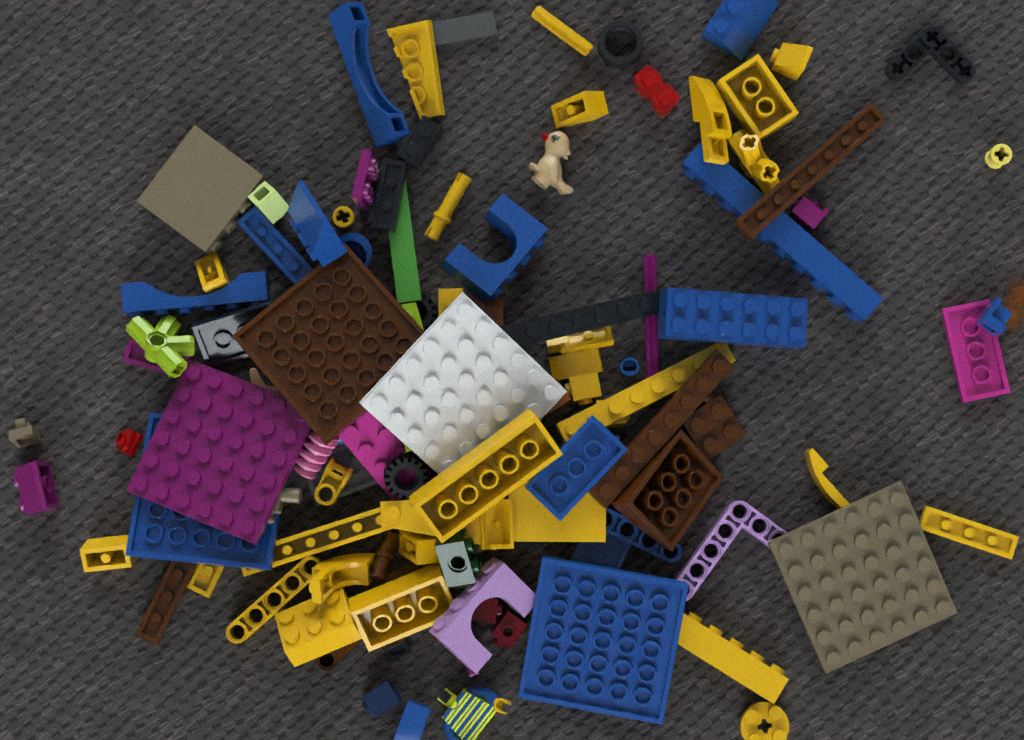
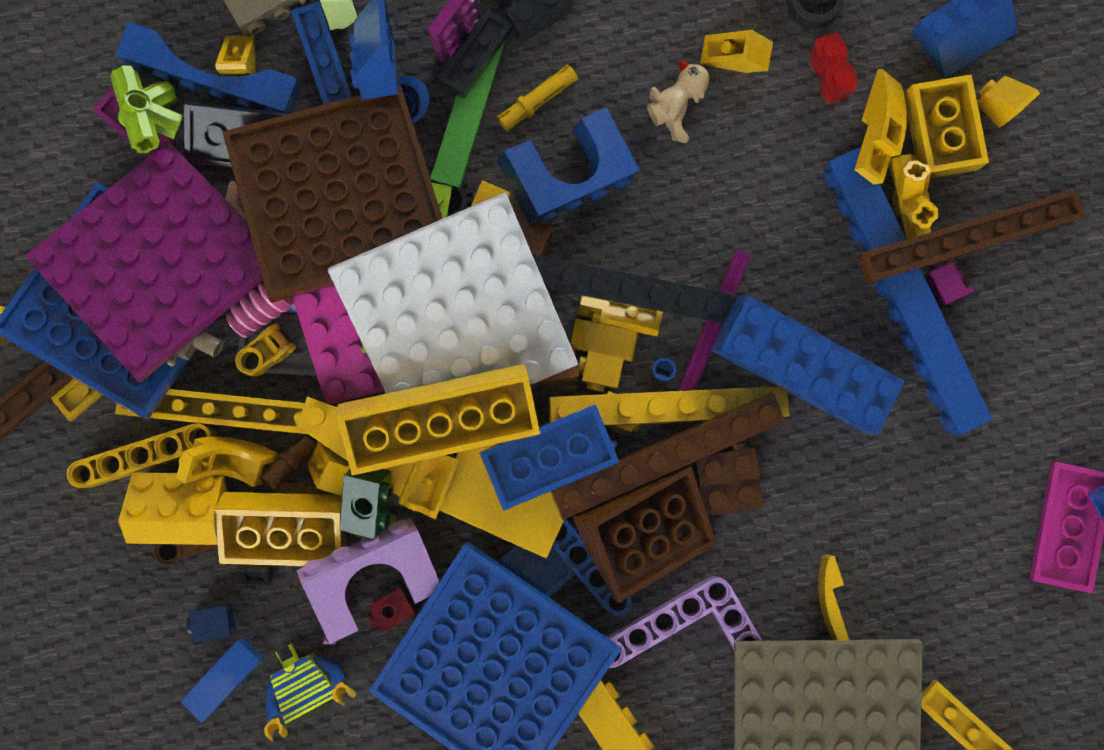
camera: 25 degrees right, 0 degrees up
red plate [115,428,144,457] -> none
yellow bush [332,206,355,229] -> none
black tyre [384,452,429,500] -> none
dark red brick [471,597,503,624] -> none

